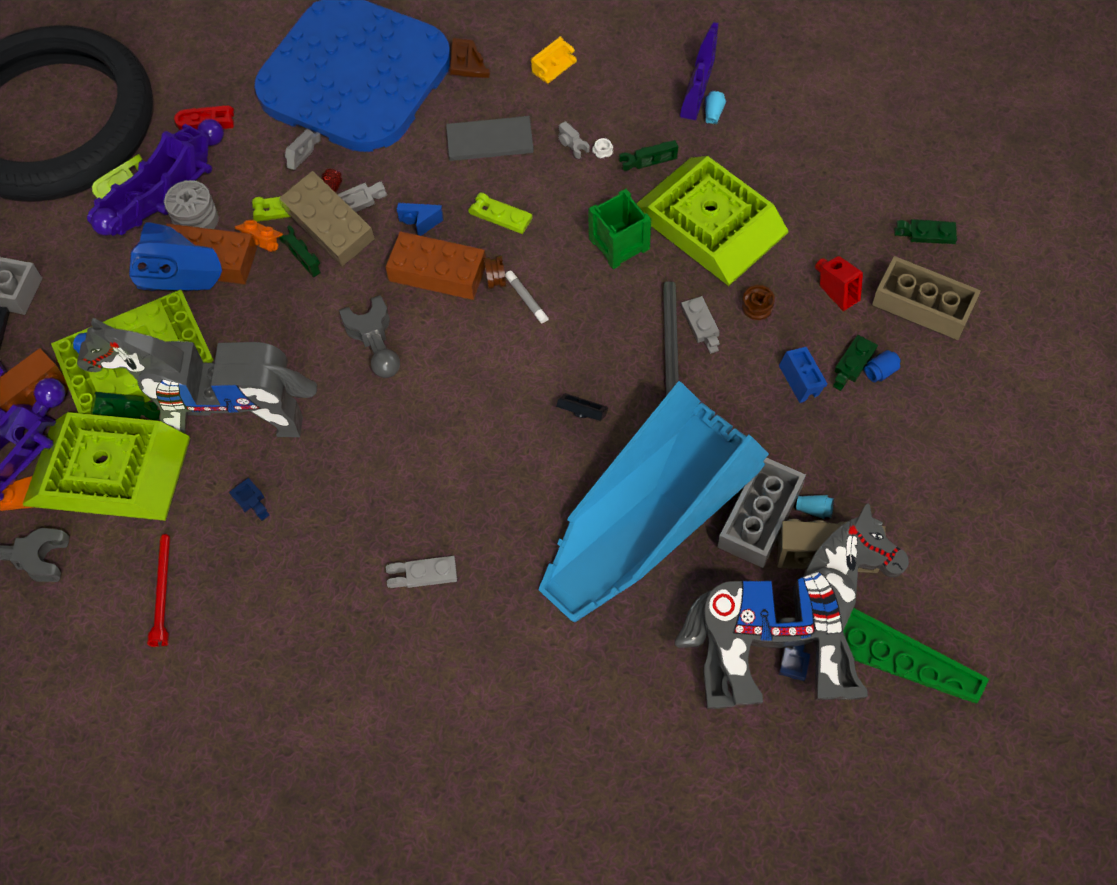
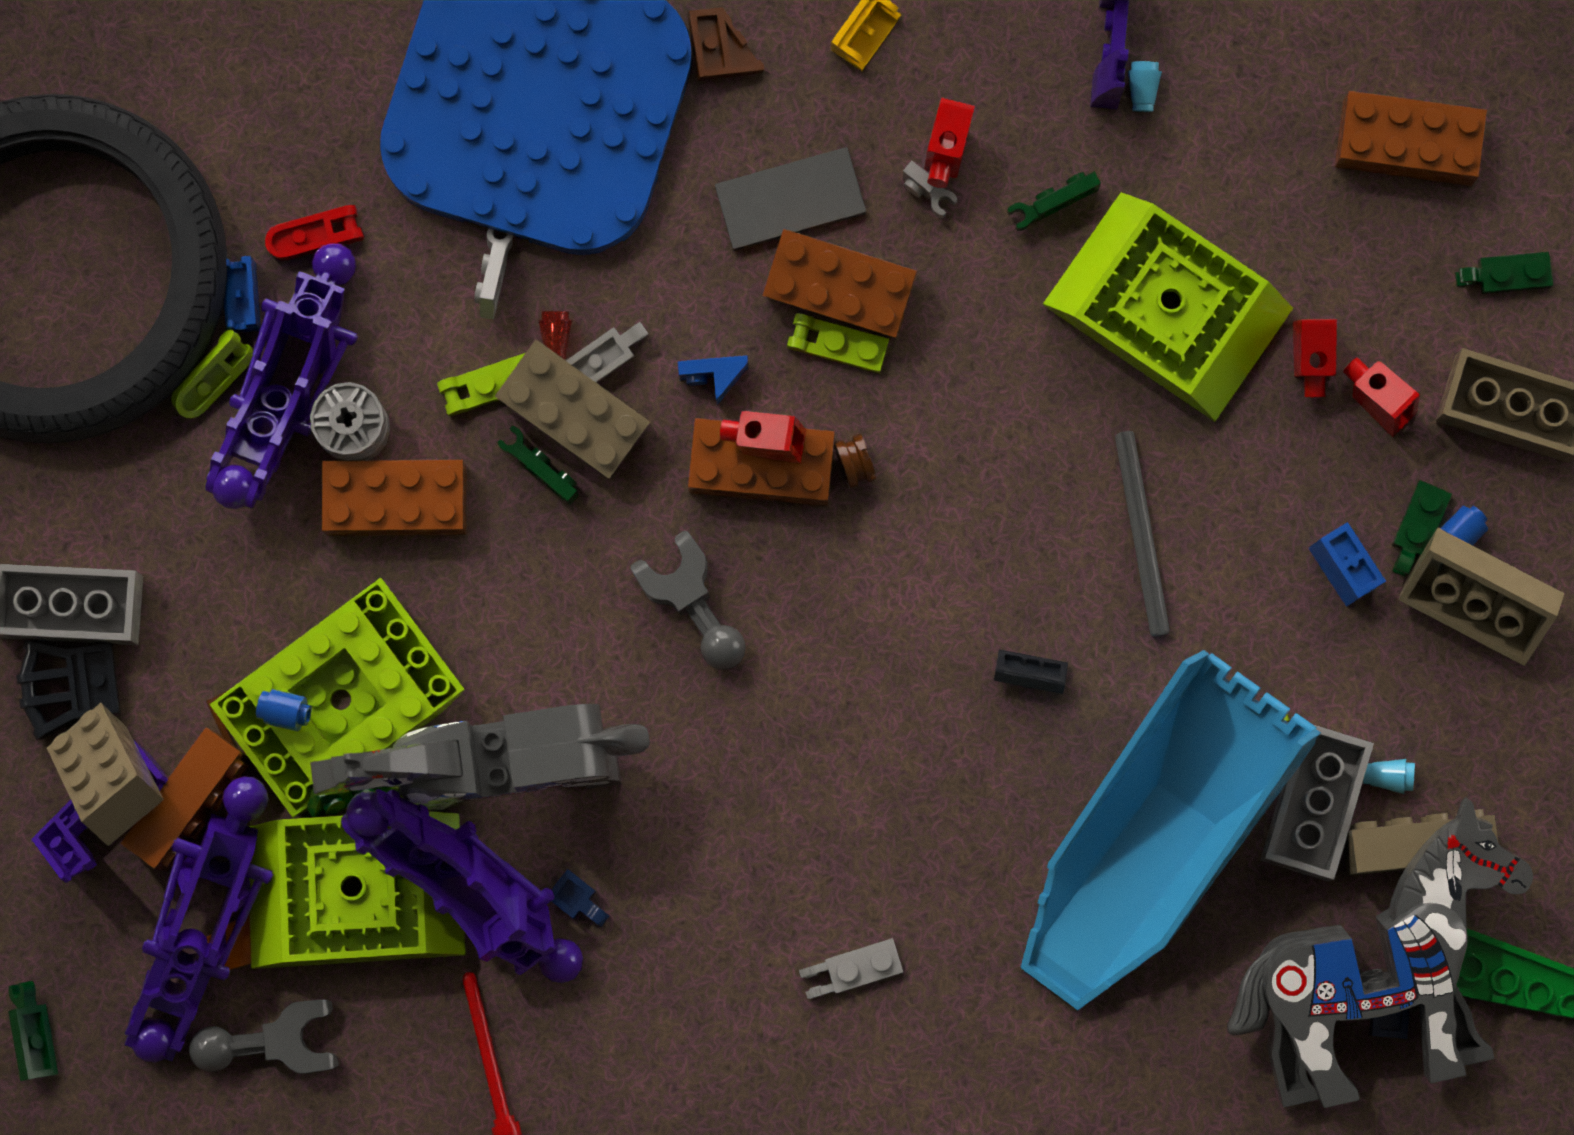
camera: 10 degrees left, 20 degrees up
blue piece [129,222,222,291] -> none
orange hinge [235,220,283,252] -> none
light grey bar [505,271,548,324] -> none
green container [588,189,651,269] -> none
white plate [592,138,613,158] -> none
light grey plate [681,296,720,354] -> none
reddish brown wheel [742,285,775,320] -> none
none -> blue hinge [224,256,261,333]
none -> dark purple piece [341,789,583,983]
none -> red torso [720,411,807,464]
none -> dark orange brick [762,229,918,338]
none -> red torso [924,98,975,188]
none -> red torso [1293,319,1337,397]
none -> dark orange brick [1335,91,1487,186]
none -> dark tan brick [1398,528,1565,666]

